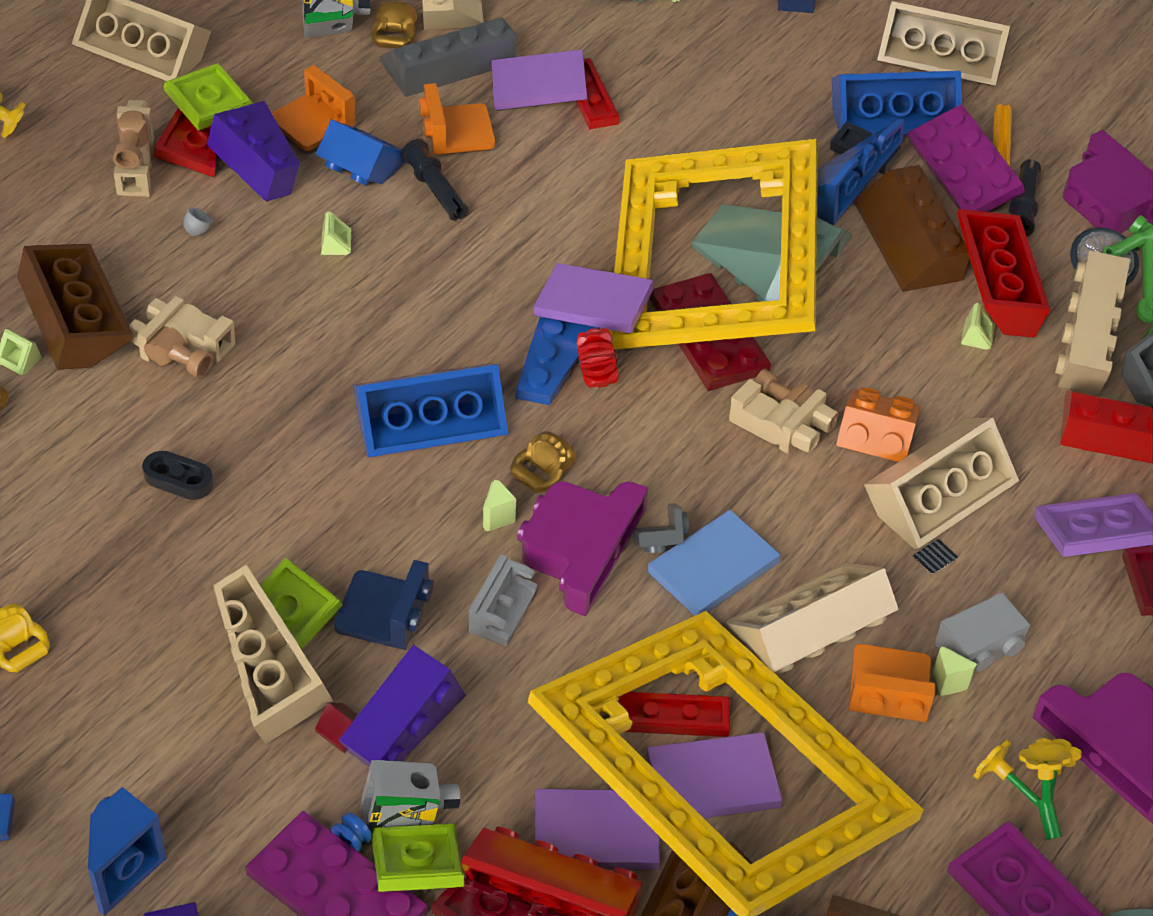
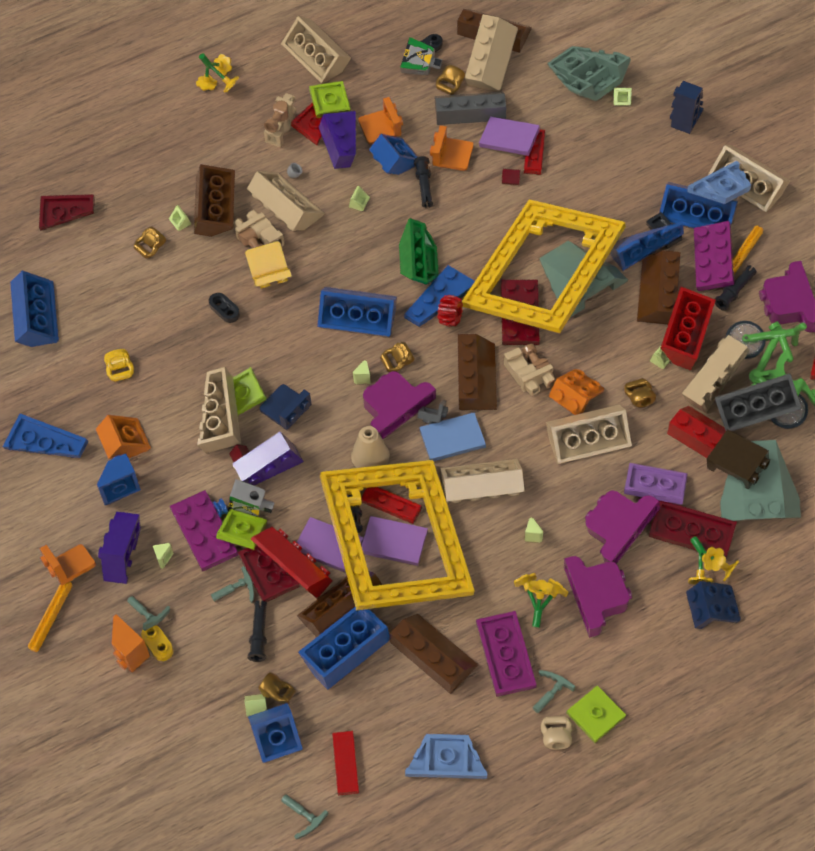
camera: 30 degrees right, 10 degrees up
light grey hinge [469,554,538,647] -> none
medium lavender tile [534,263,653,333] -> none
orange bracket [848,644,935,722] -> none
sticker [913,539,958,574] -> none
light grey brick [935,592,1030,672] -> none
none -> orange slope [96,415,151,459]
none -> yellow bracket [245,241,291,289]
none -> tan slope [247,171,324,231]
none -> tan cone [351,426,390,468]
none -> green wedge [399,218,439,285]
none -> reddish brown slope [458,334,497,410]
none -> dark red slope [502,168,521,185]
none -> magenta brick [585,490,660,564]
none -> pearl gold piece [624,378,656,408]
none -> medium blue wing [687,161,751,204]

